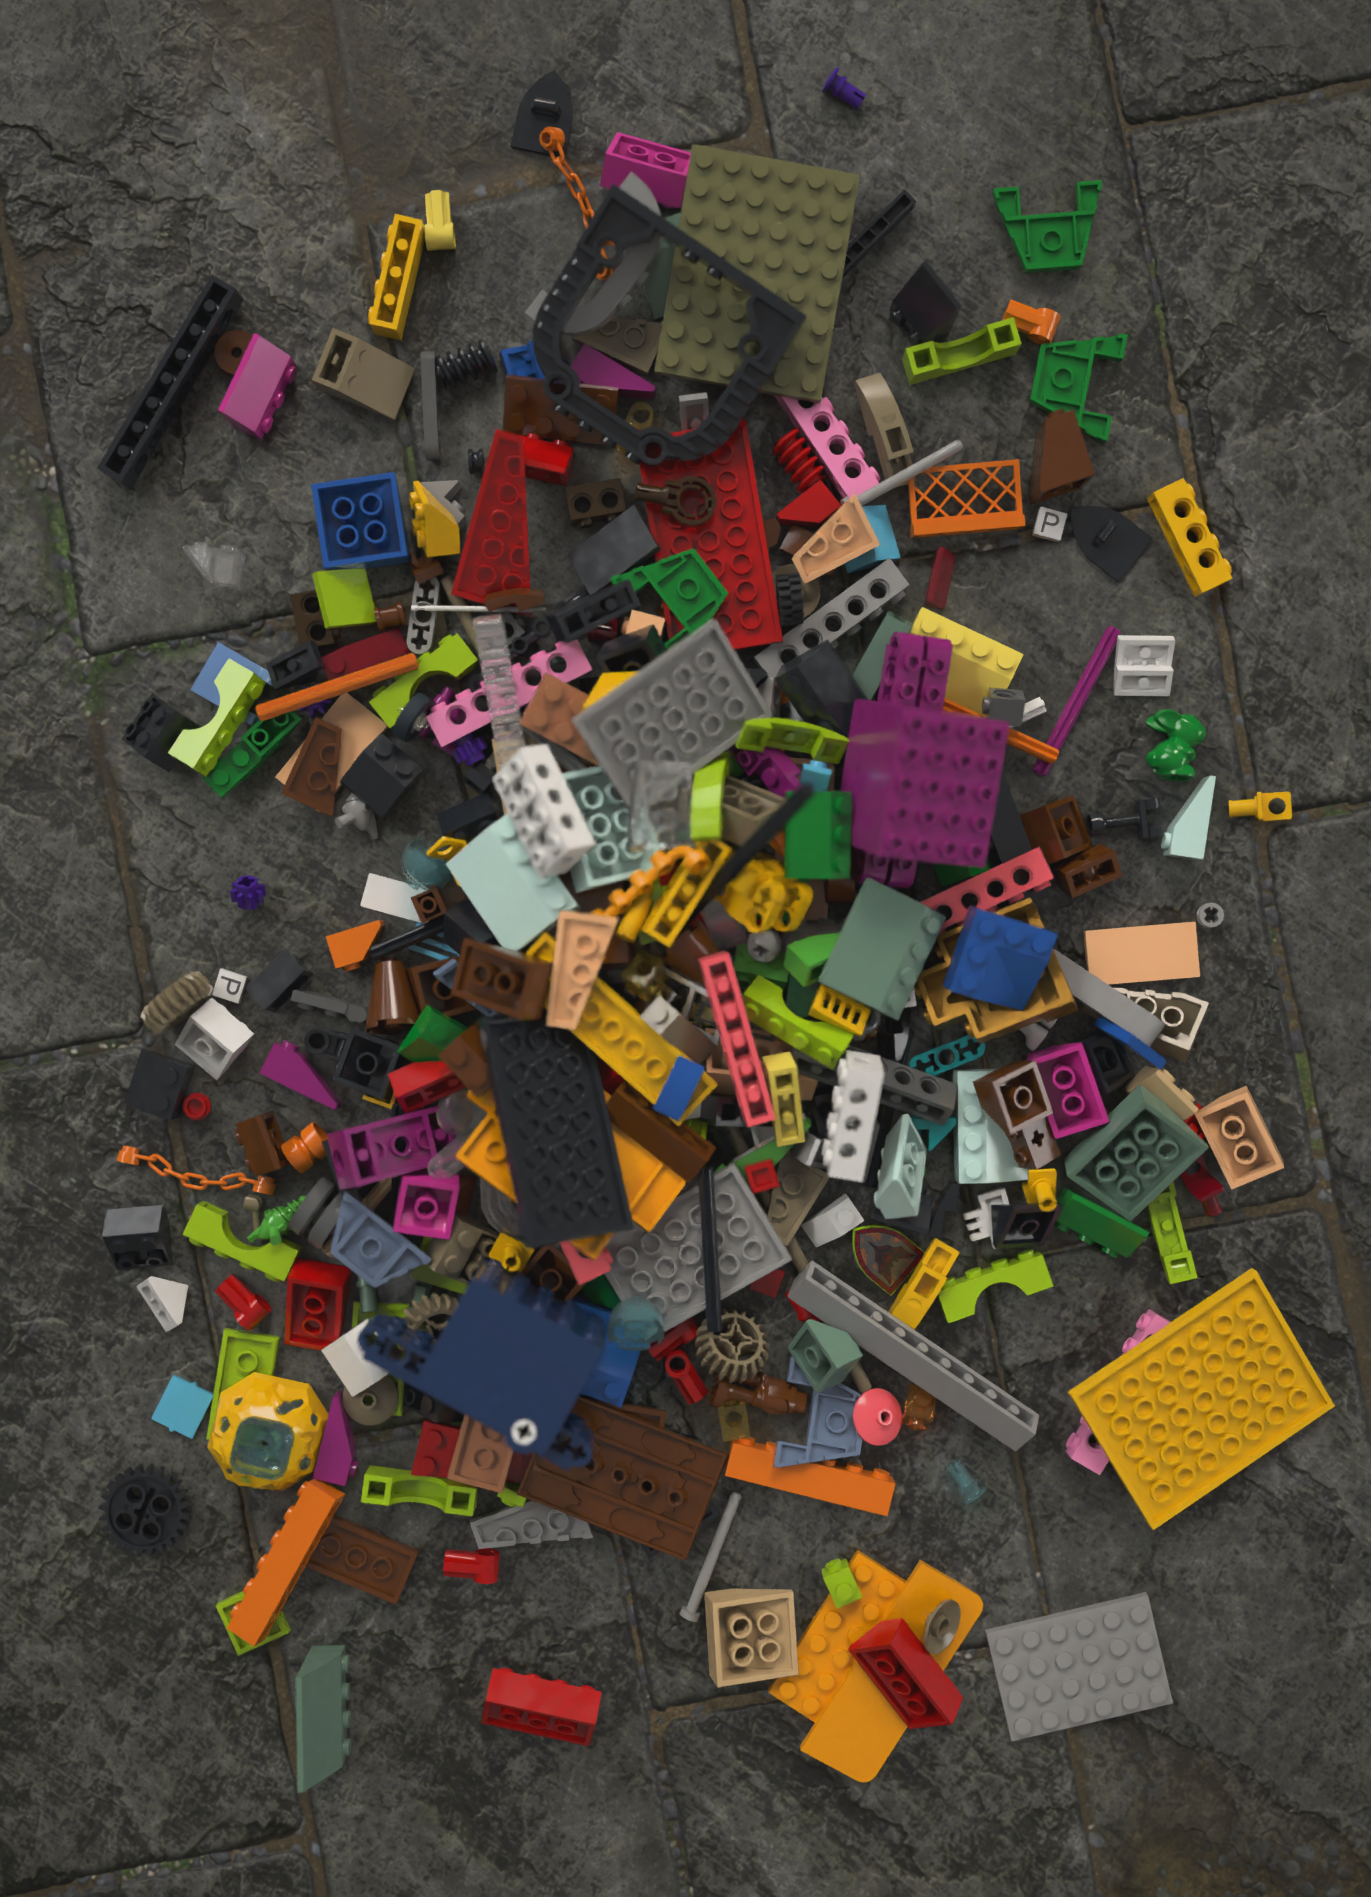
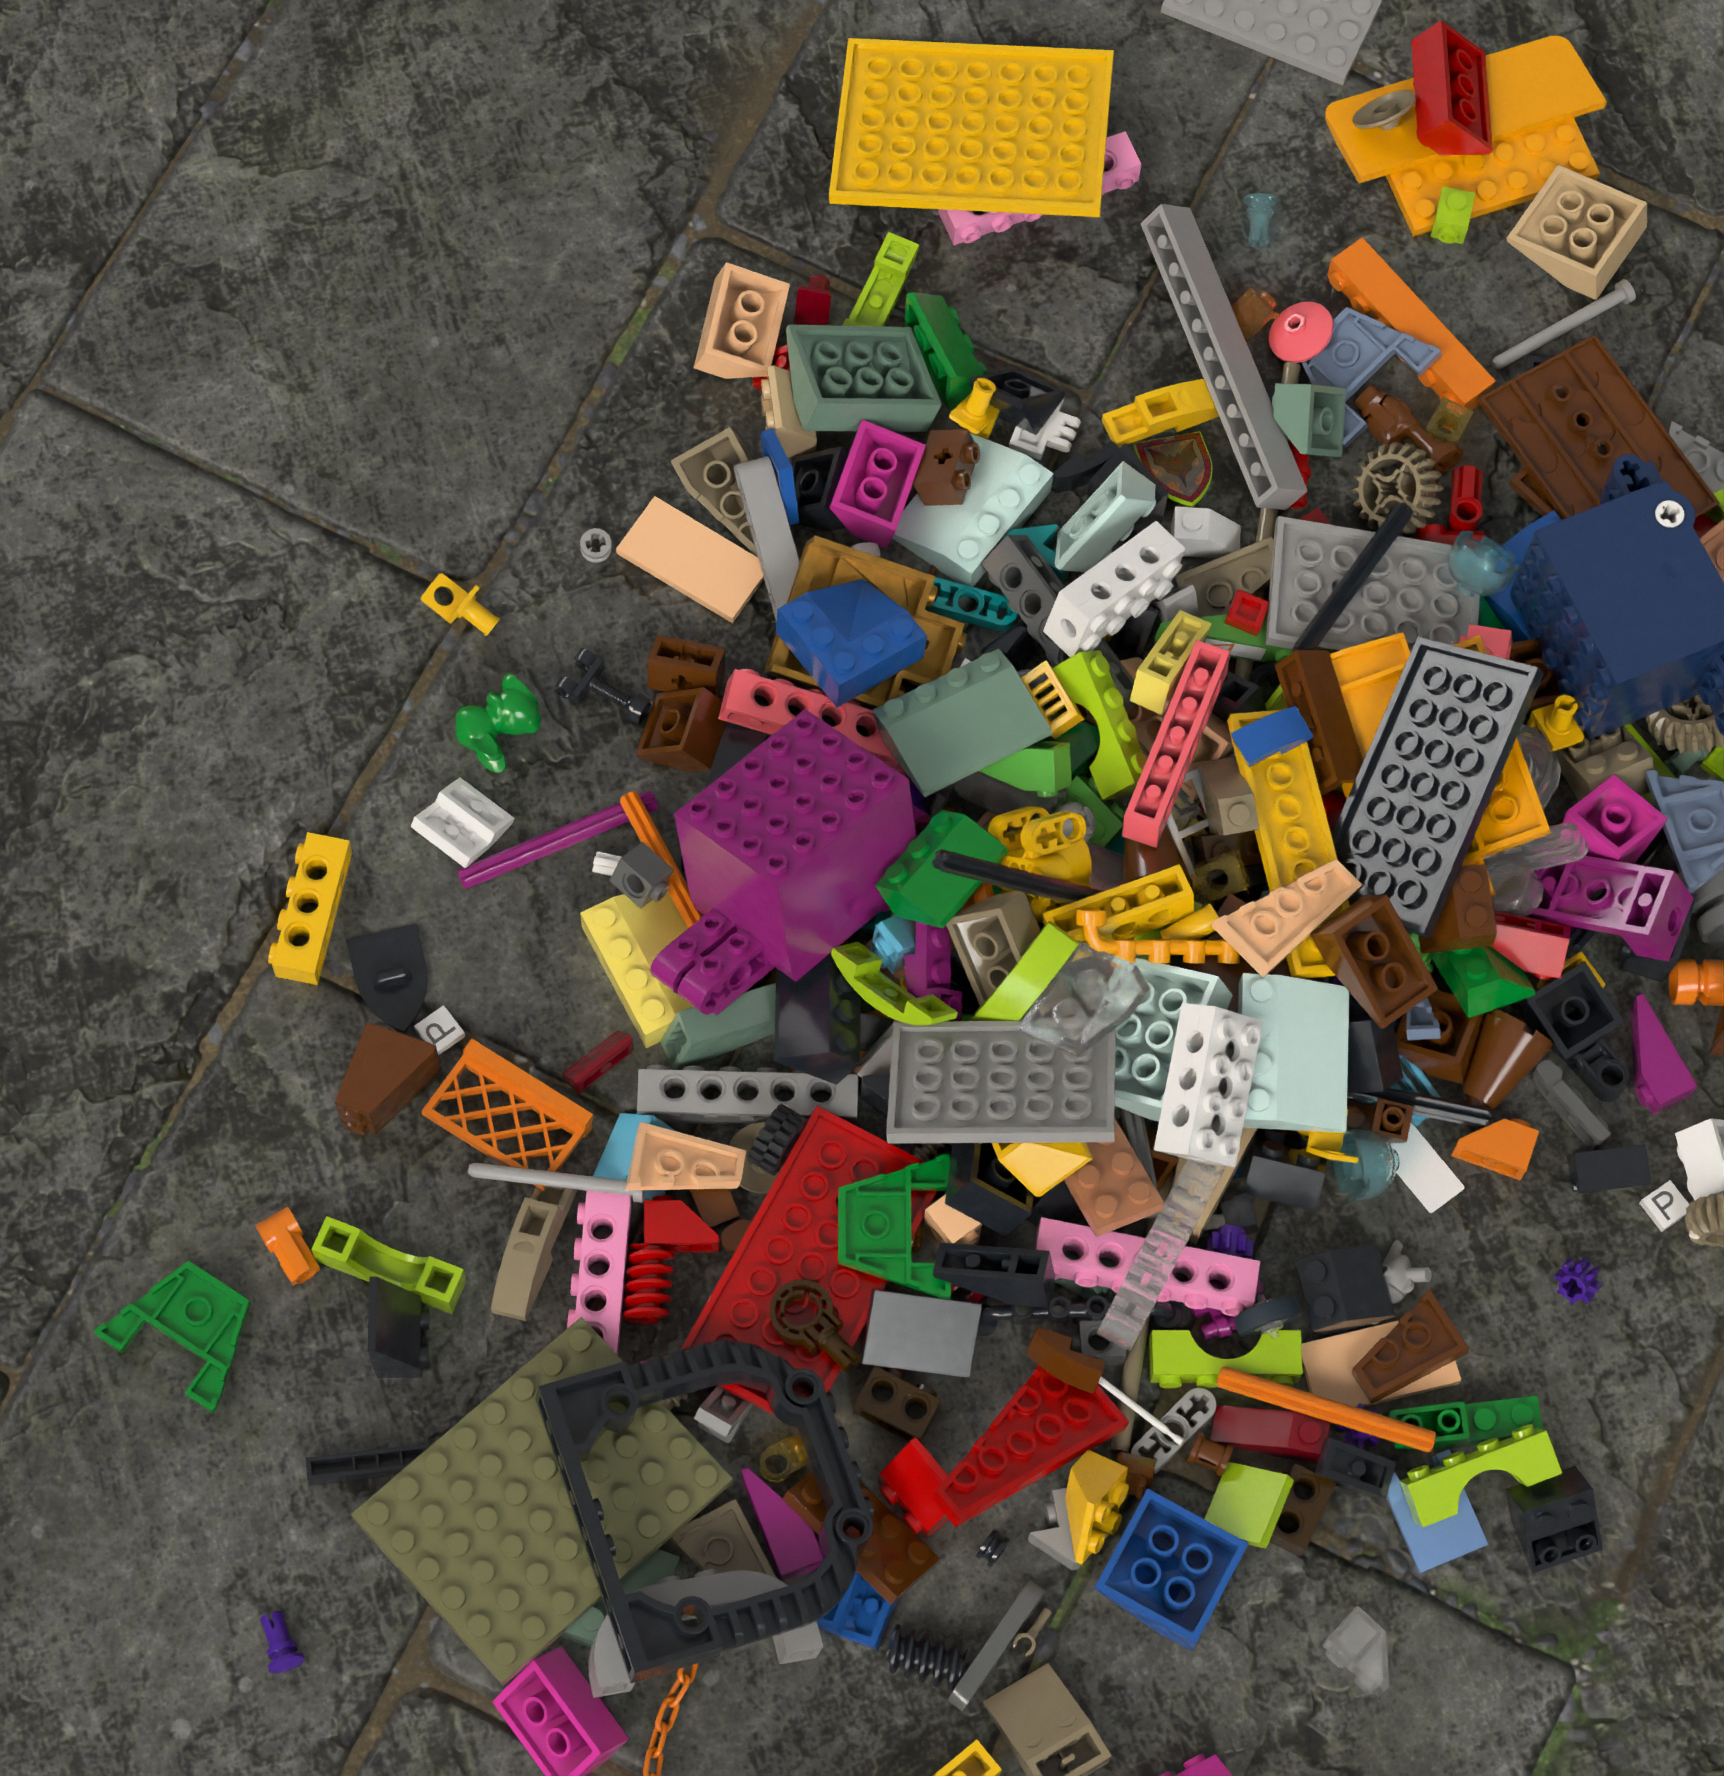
camera: 145 degrees left, 20 degrees down
lime arch [937,1249,1053,1323] -> none
reddish brown slope [973,1060,1053,1135] -> none
green wing [1029,334,1128,444] -> none
light aqua slope [1161,776,1216,860] -> none
none -> dark tan hand [1013,1608,1052,1657]

